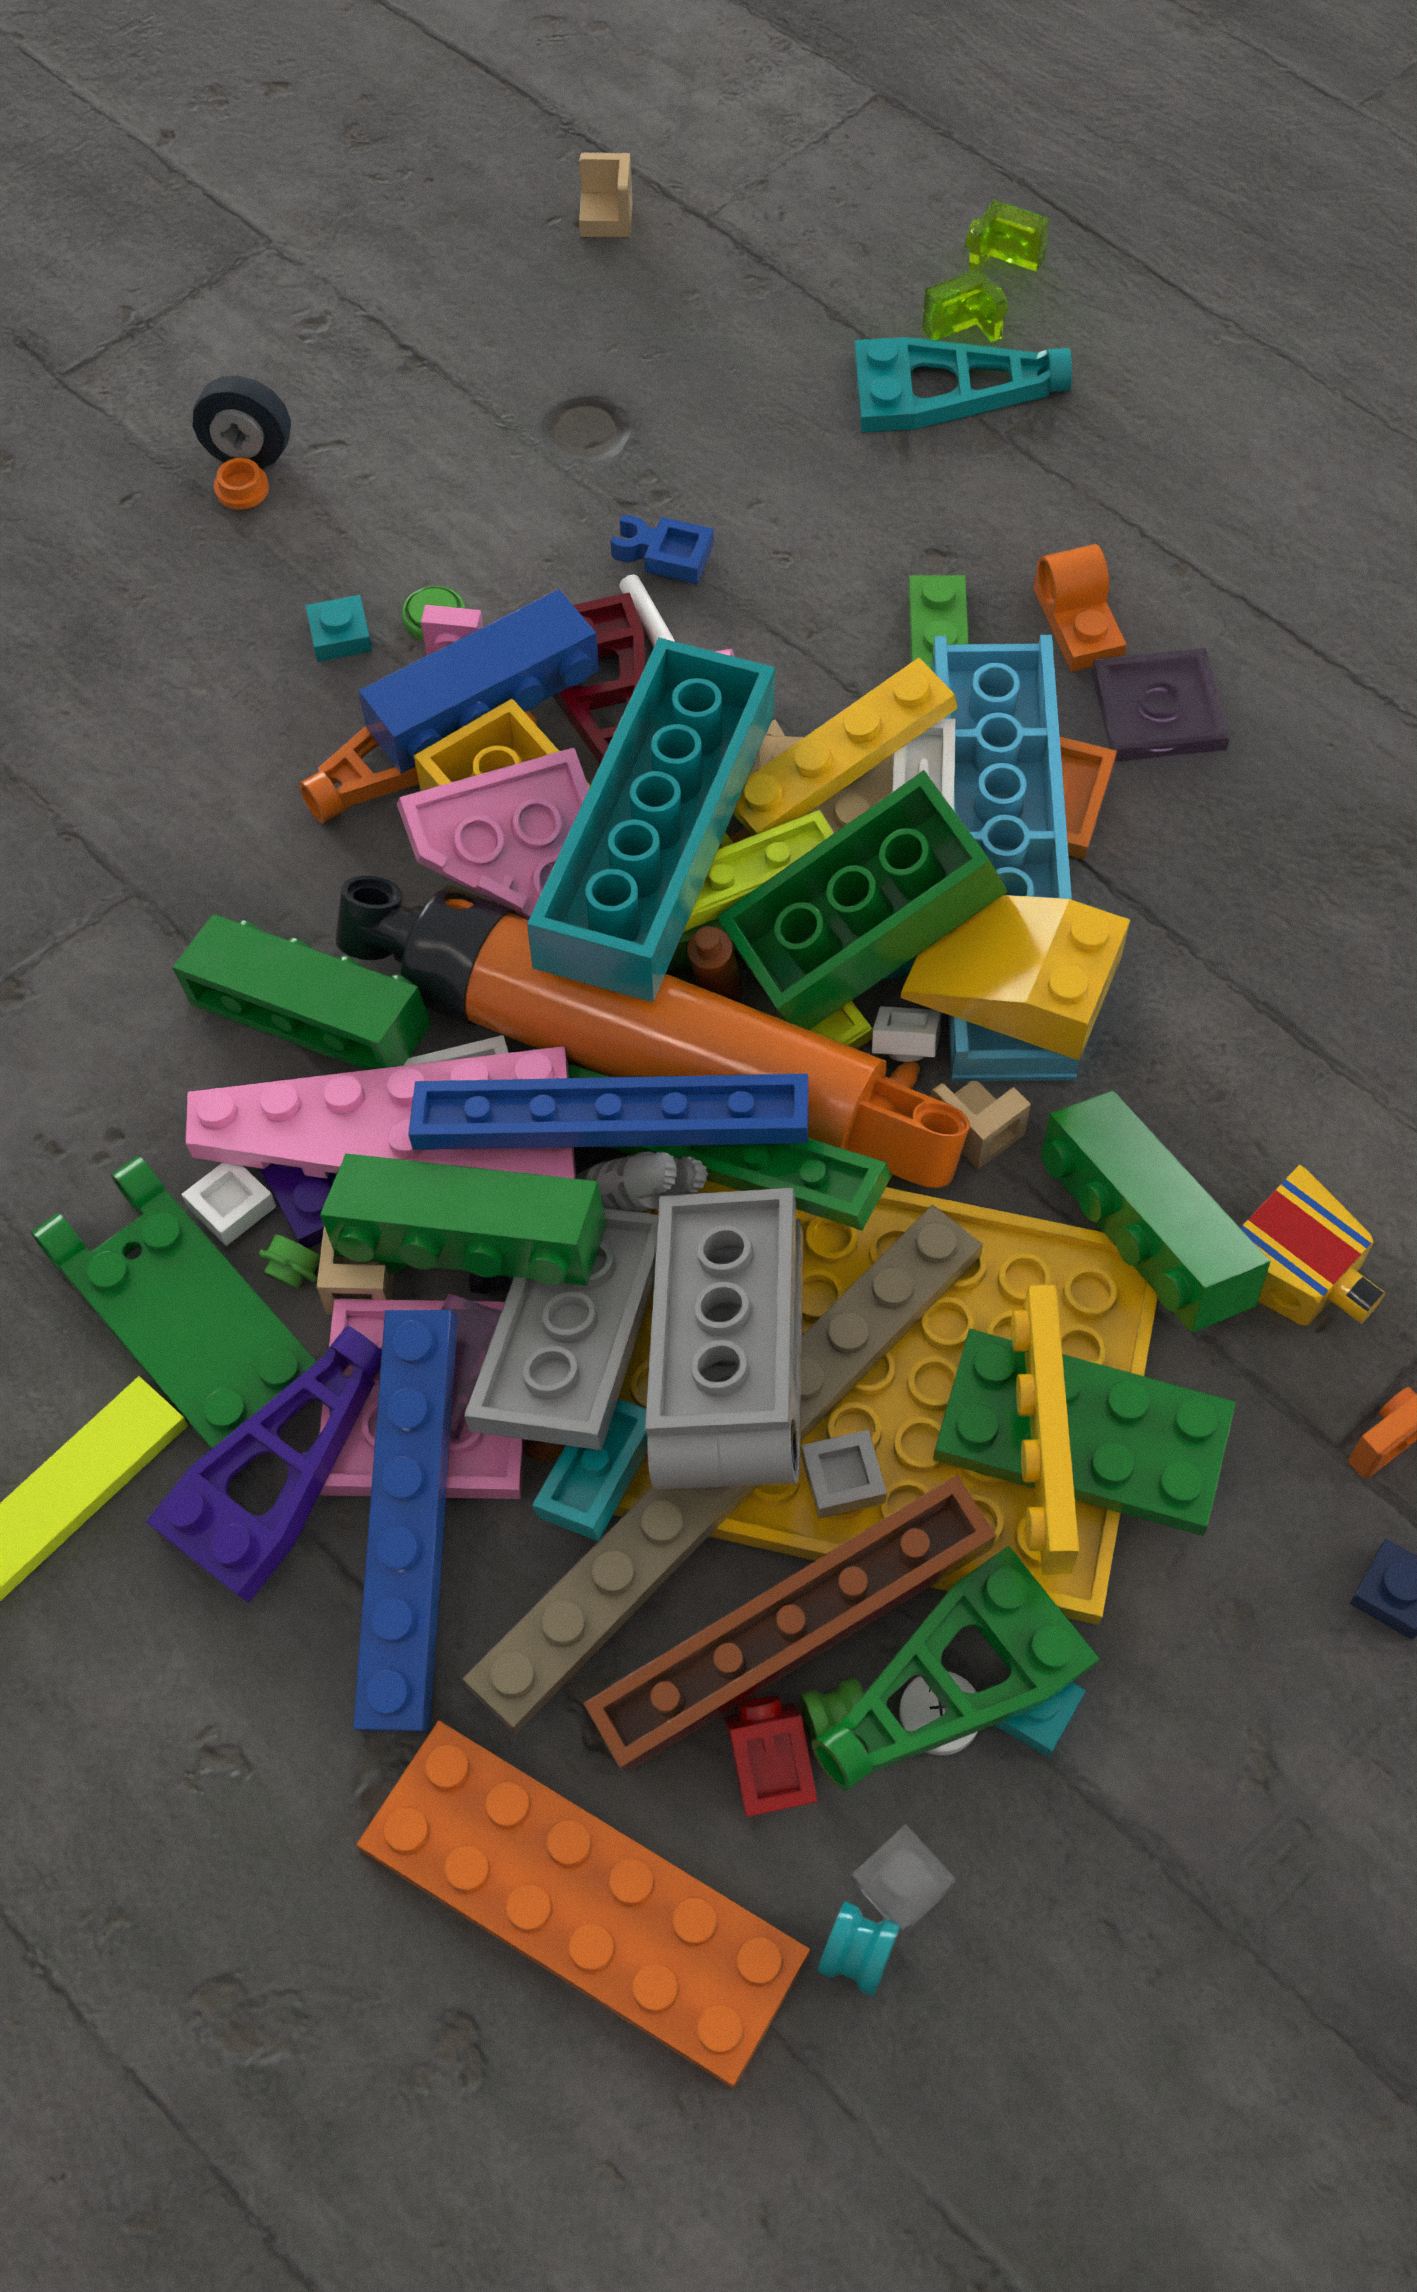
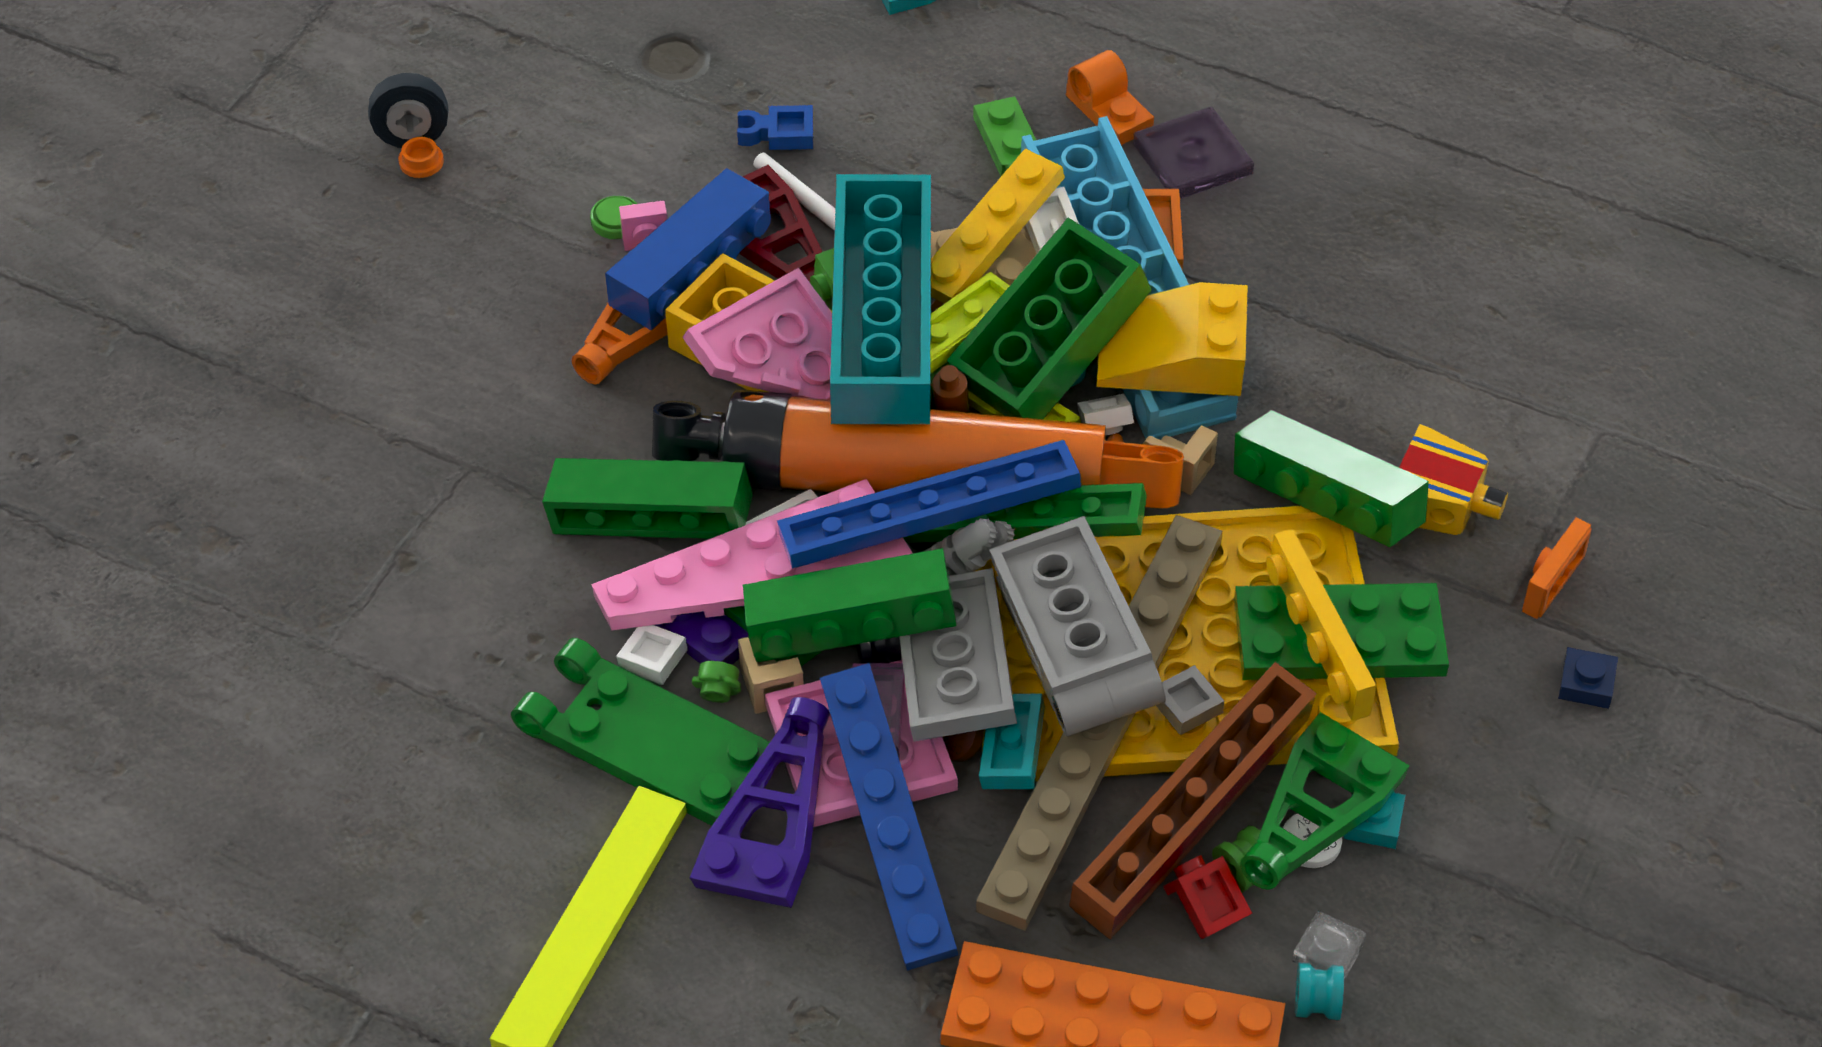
camera: 20 degrees left, 10 degrees down
teal plate [305,595,372,662] -> none

